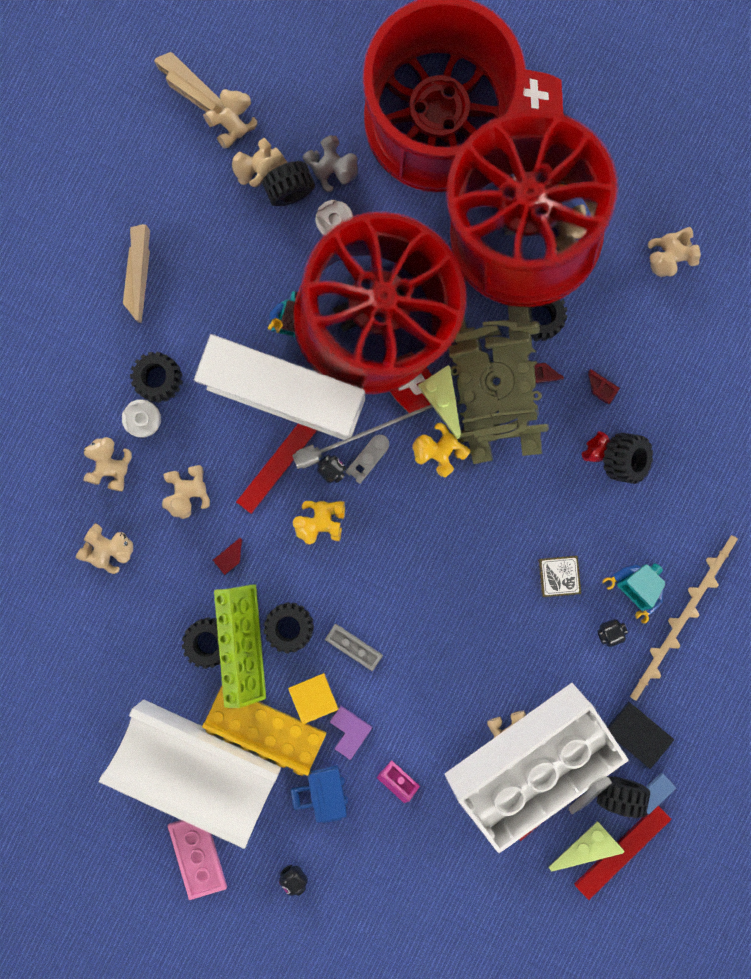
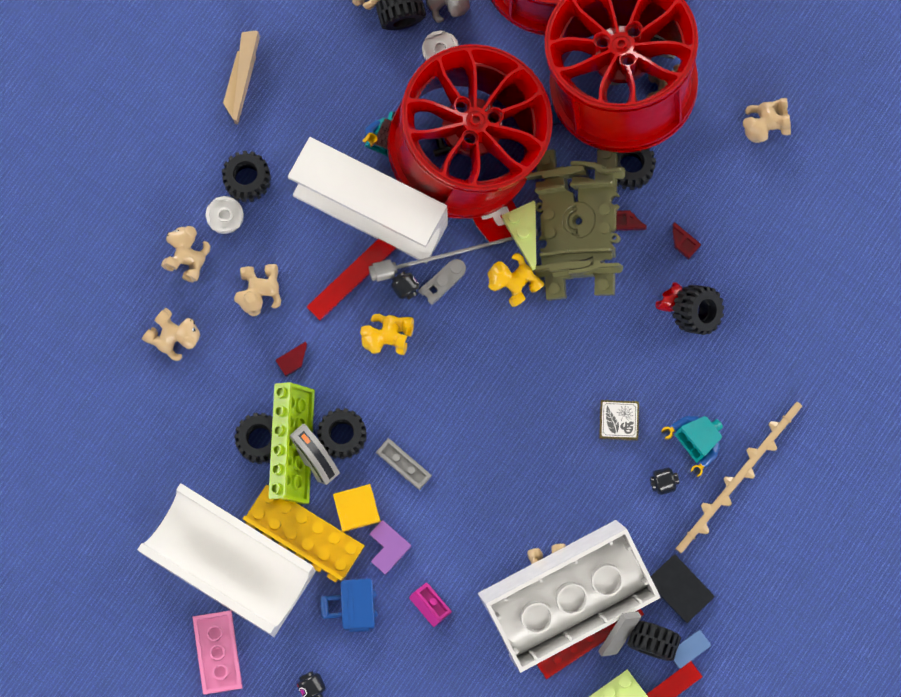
camera: 15 degrees right, 10 degrees down
none -> light grey slope [289,424,340,485]

